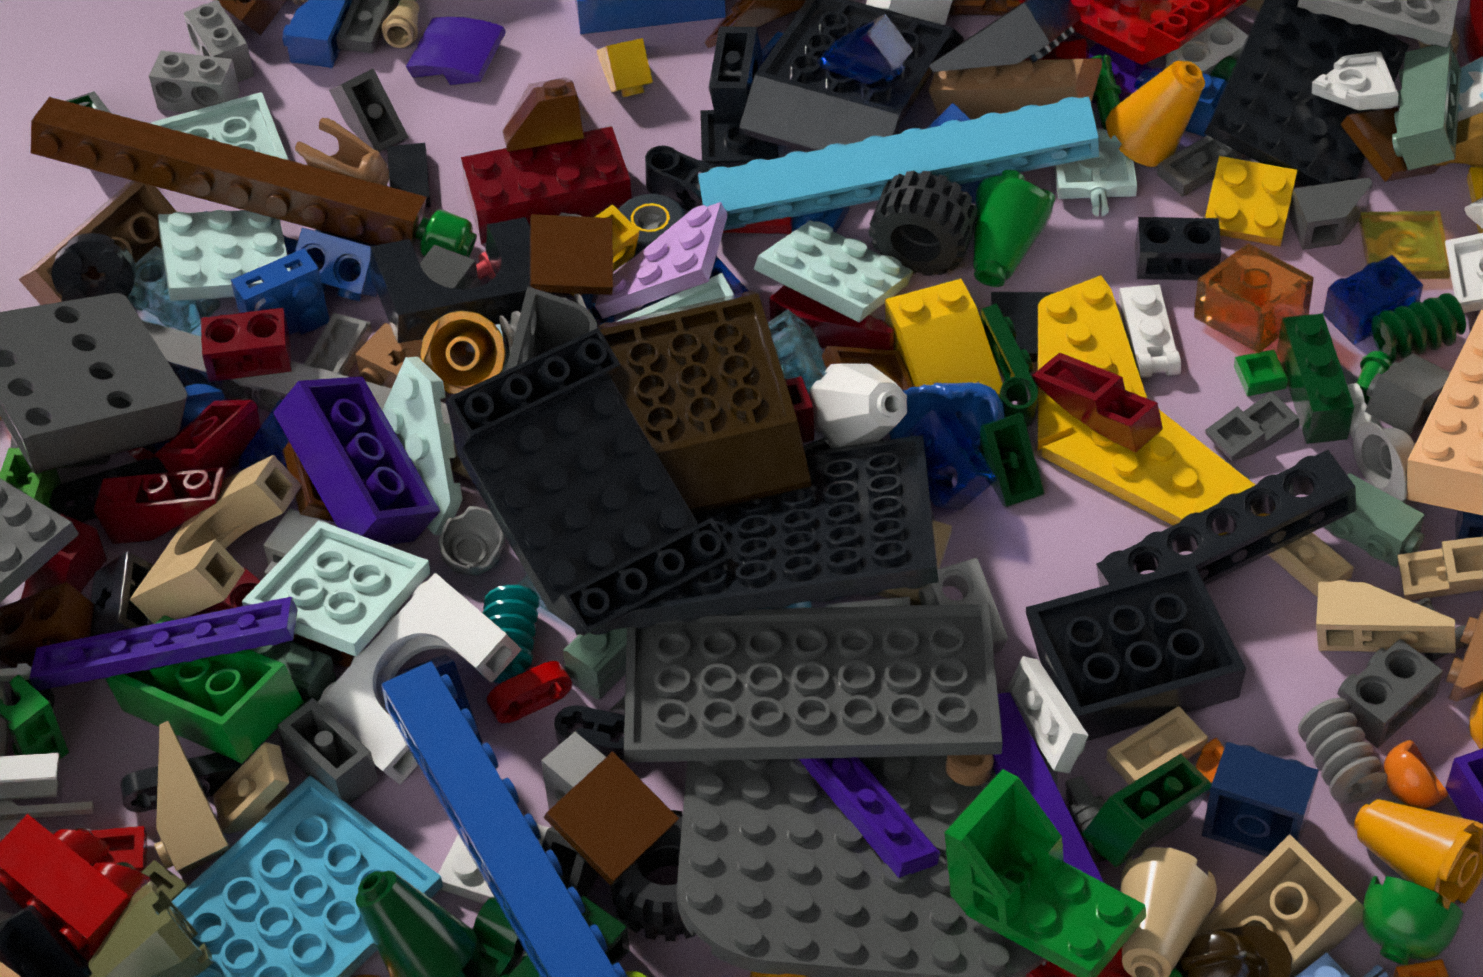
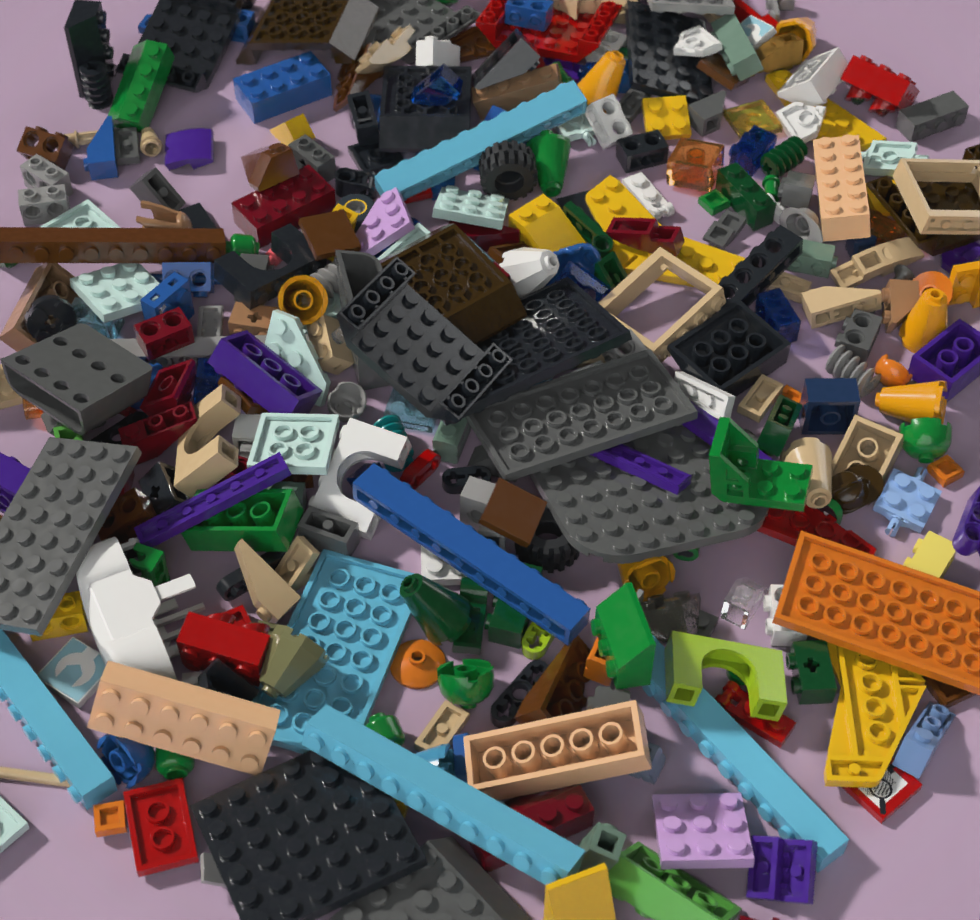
camera: 25 degrees left, 0 degrees up
medium nougat tile [945,754,994,786] -> none
none -> dark grey brick [288,134,336,182]
none -> white brick [585,94,633,150]
none -> tan window [599,247,726,363]
none -> clear blue brick [754,288,801,343]

